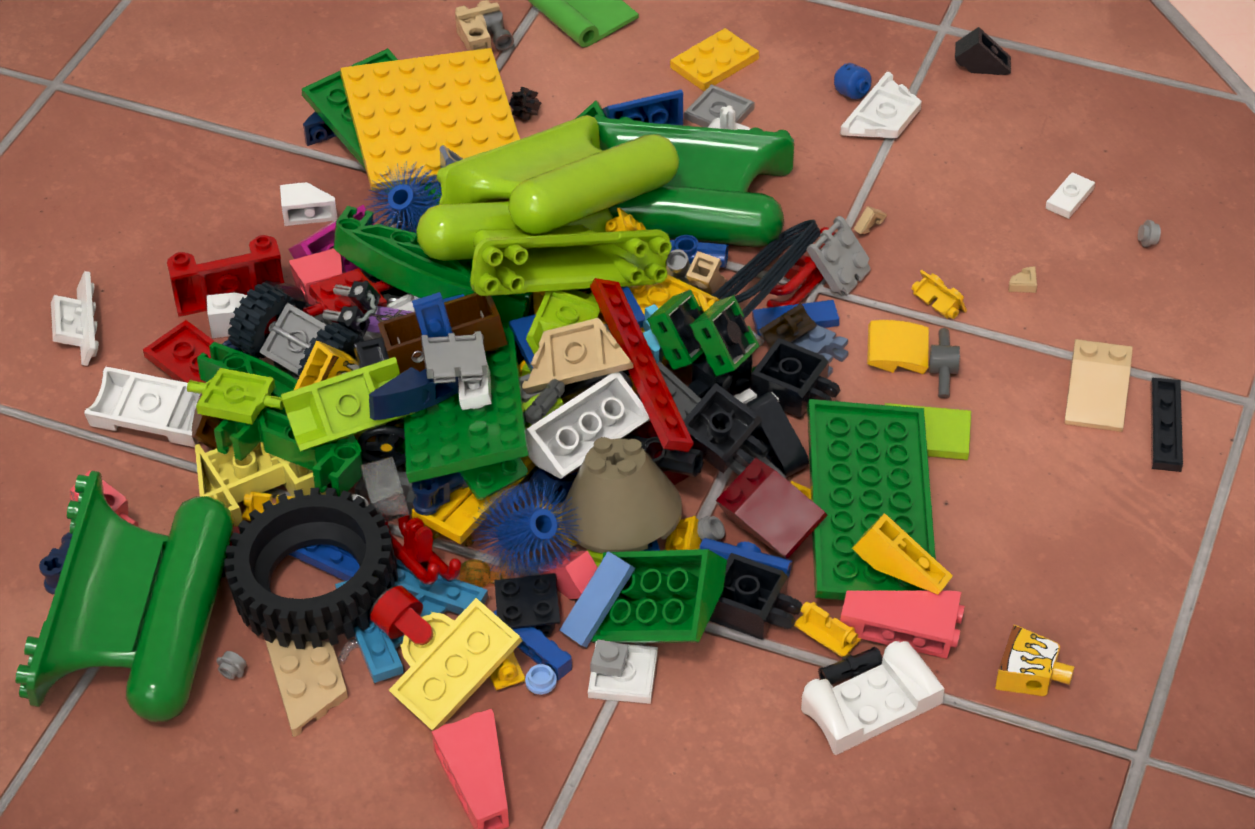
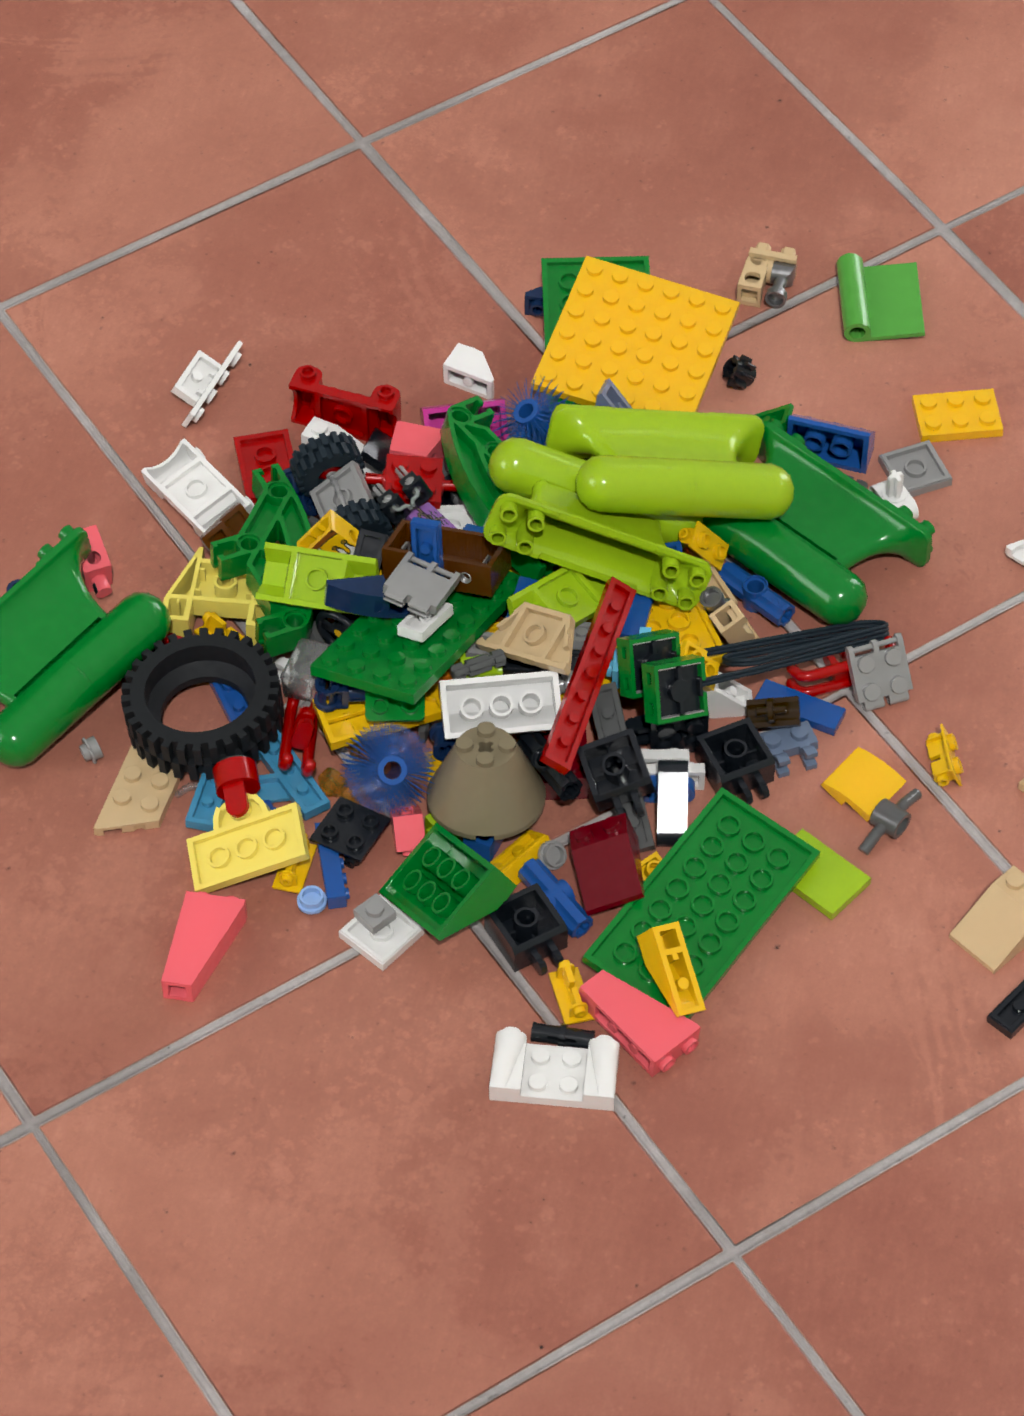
camera: 35 degrees right, 5 degrees up
lime plate [187,368,284,424] -> none
medium blue tile [560,551,635,648] -> none
tan tile [854,206,887,234] -> none
yellow torso [995,625,1075,696] -> none

